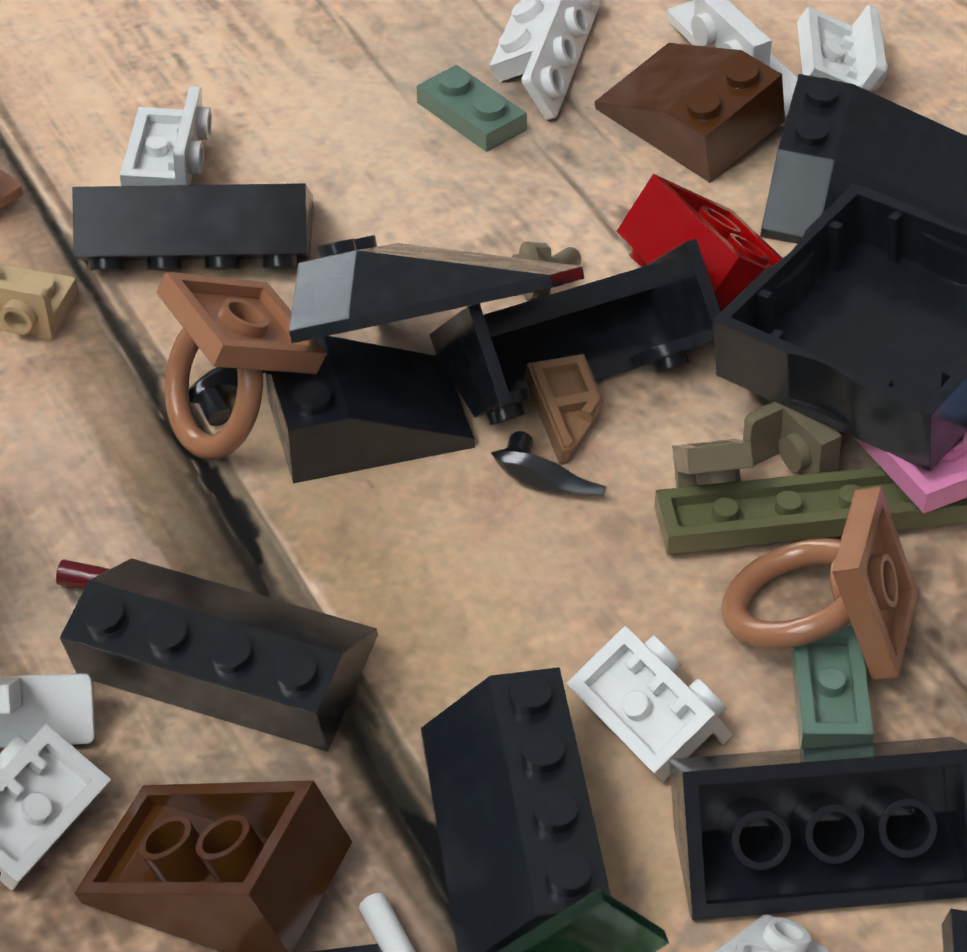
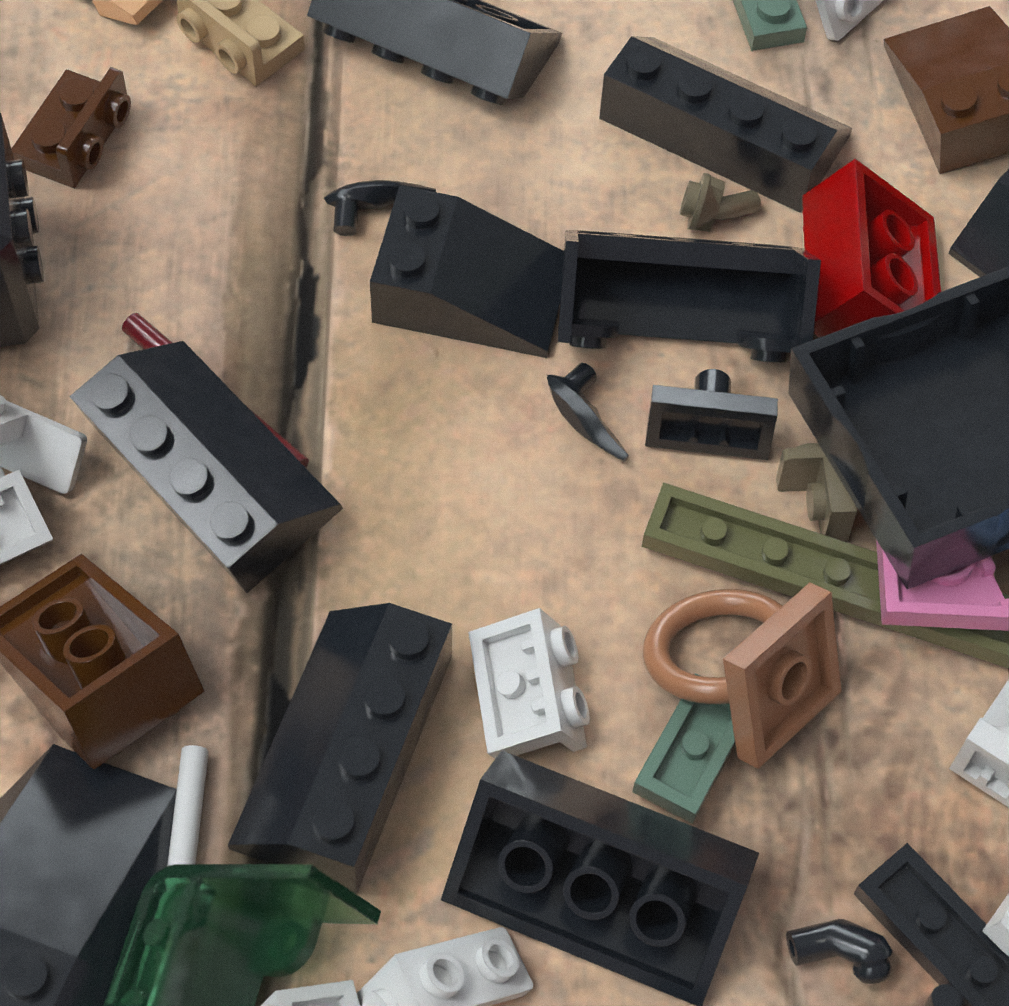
camera: 25 degrees right, 15 degrees up
nougat tile [156,272,327,460] -> none
black wedge [289,235,585,343] -> none
medium nougat tile [524,354,604,465] -> none
dark tan bracket [672,439,753,488] -> none
none -> black slope [599,36,852,213]
none -> black tile [645,369,778,460]

